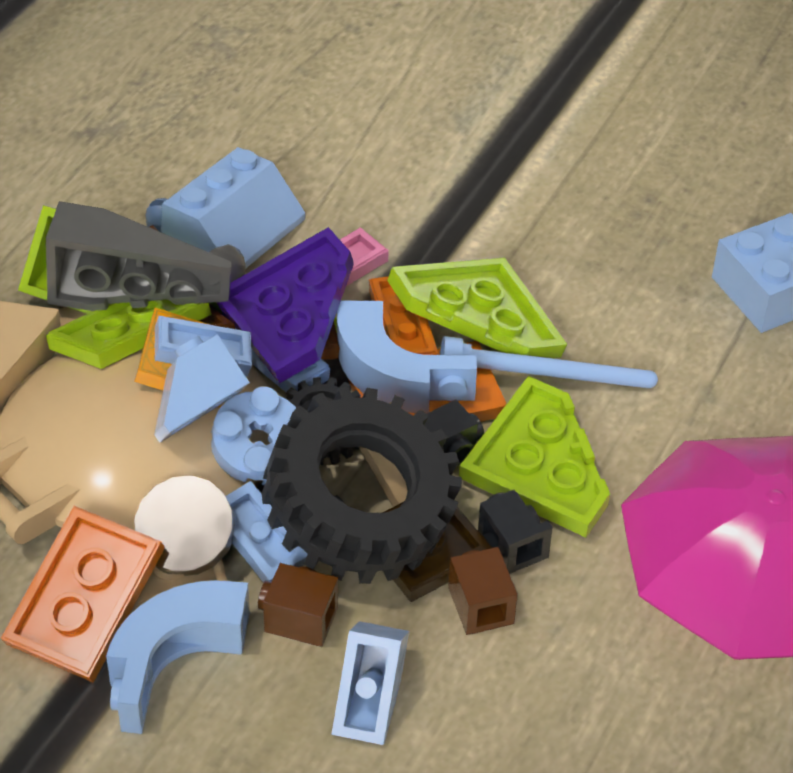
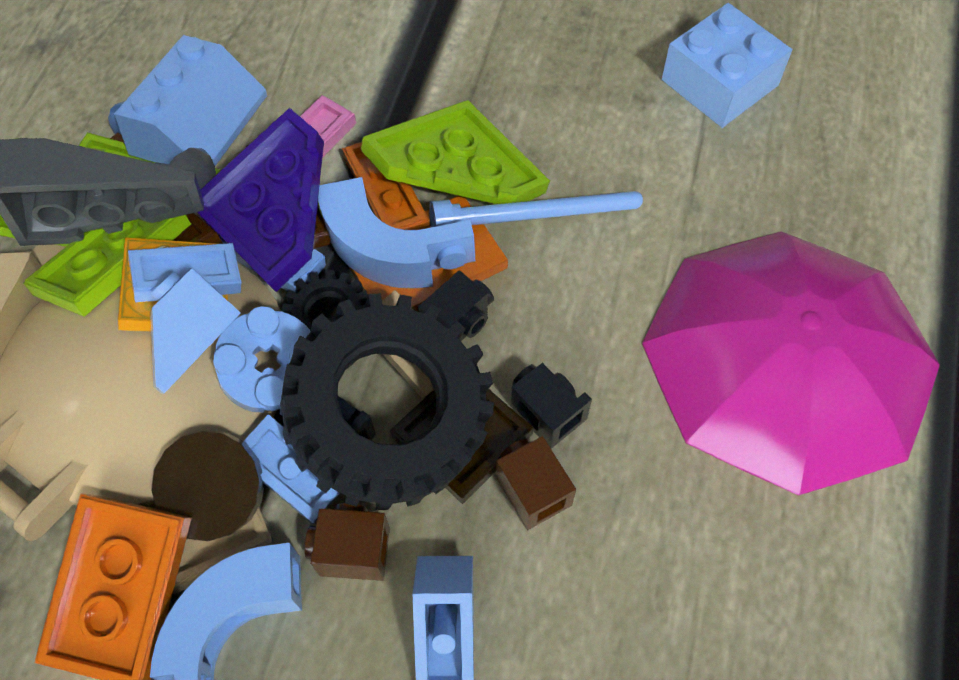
camera: 10 degrees left, 15 degrees up
lime plate [459,376,610,538] -> none

